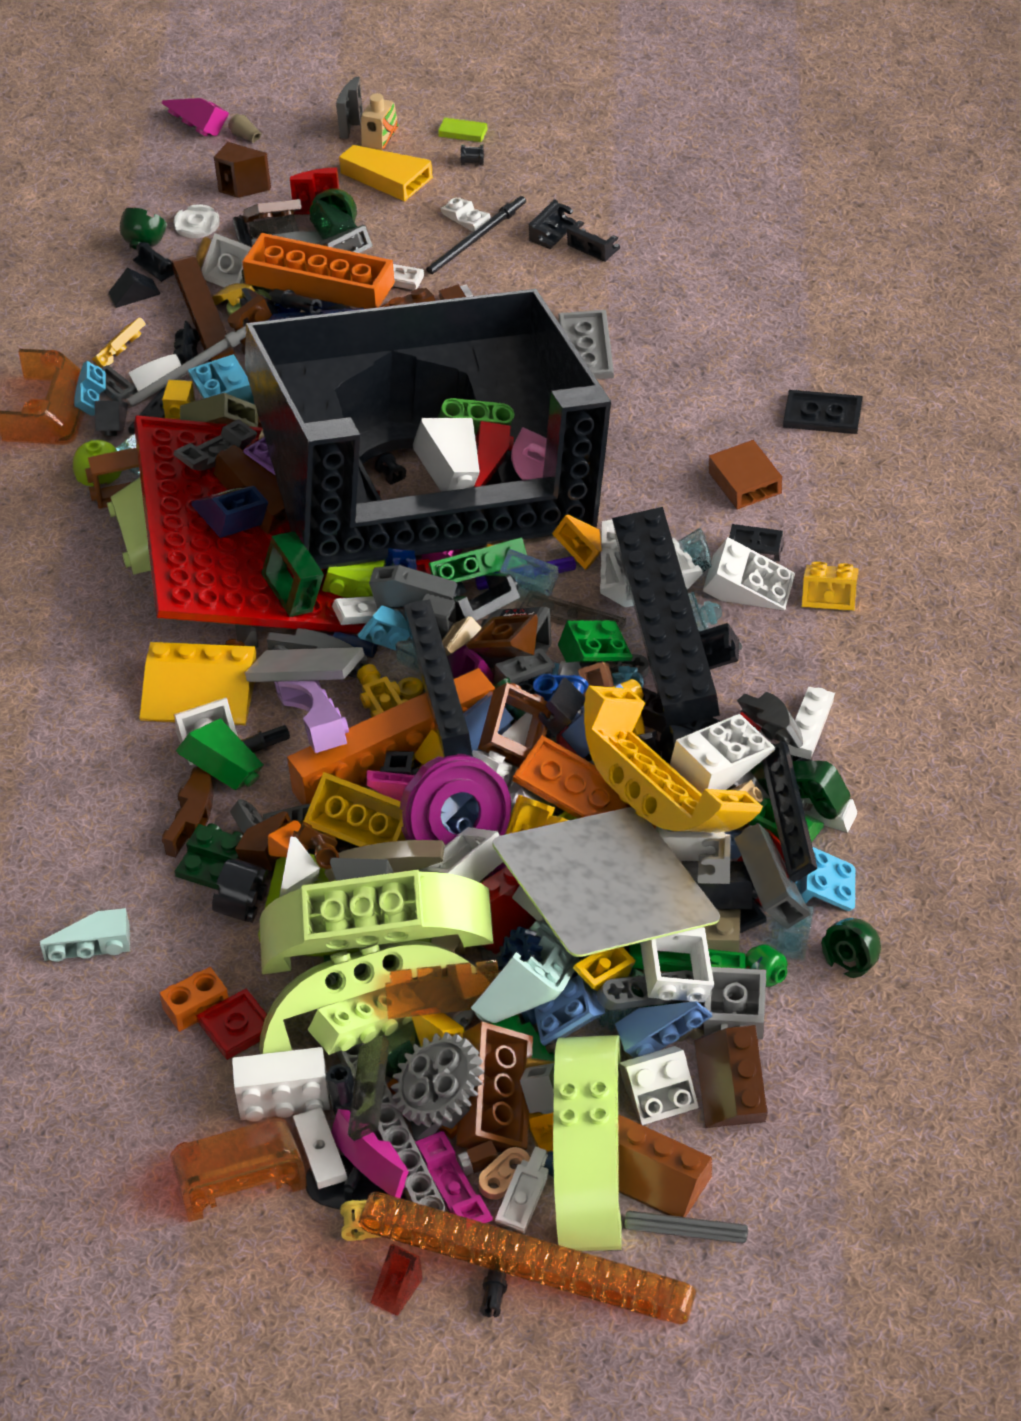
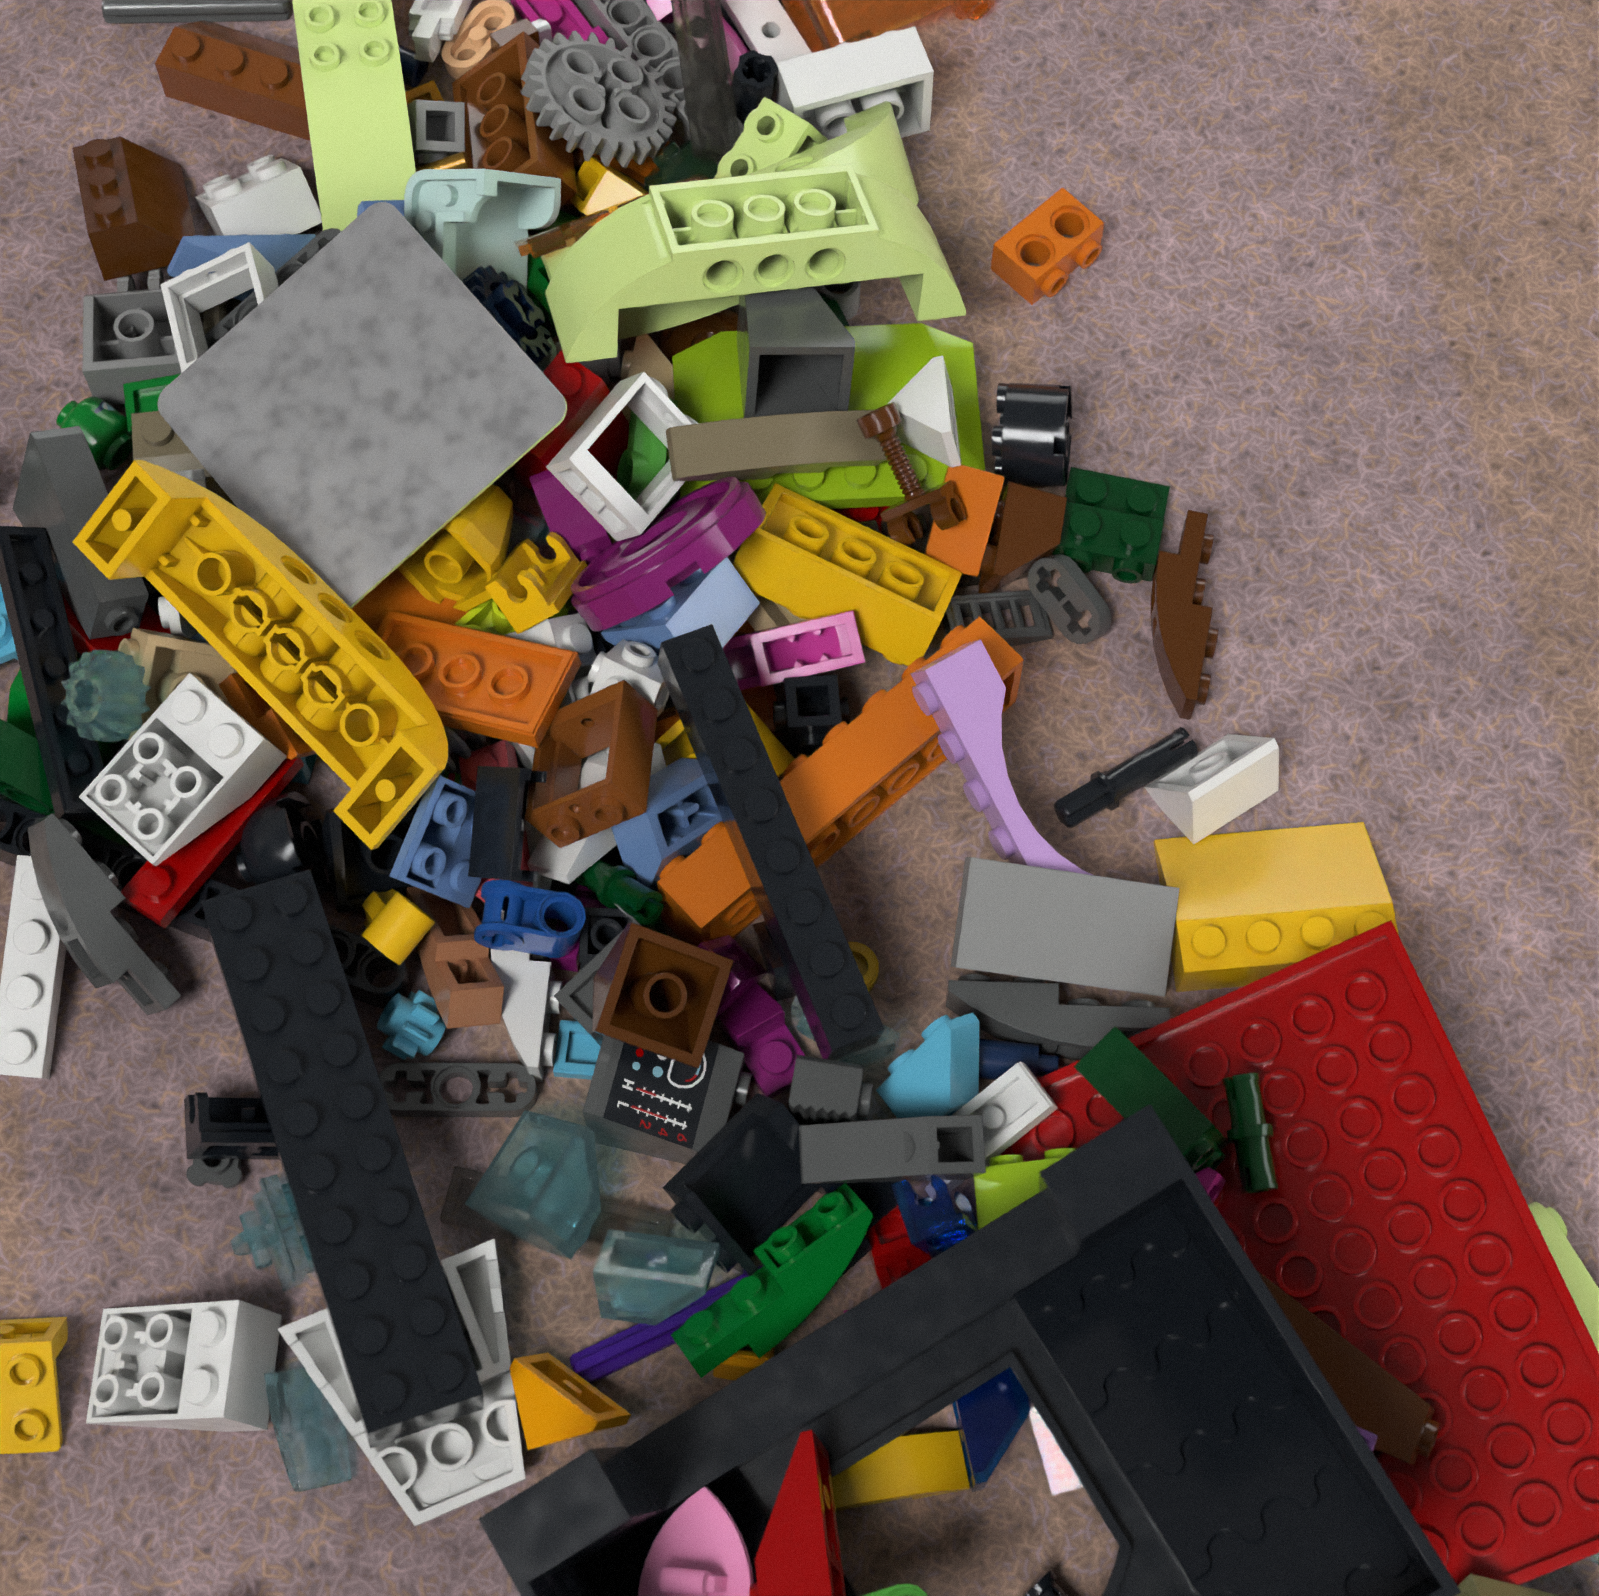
camera: 165 degrees right, 20 degrees up
light aqua slope [40,908,130,962] -> none
dark grey slope [173,419,257,471] -> none
green slope [176,718,264,790] -> none
dark blue slope [191,486,268,538] -> none
red plate [196,988,267,1060] -> none
yellow brick [357,664,408,717] -> none
white slope [413,418,480,492] -> none
tan slope [442,616,481,656] -> none
green slope [558,620,633,663] -> none
black hinge [729,524,784,562] -> none
none -> clear light blue gear [60,650,152,742]
none -> clear light blue slope [465,1110,601,1260]
none -> dark green pin [1222,1073,1279,1194]

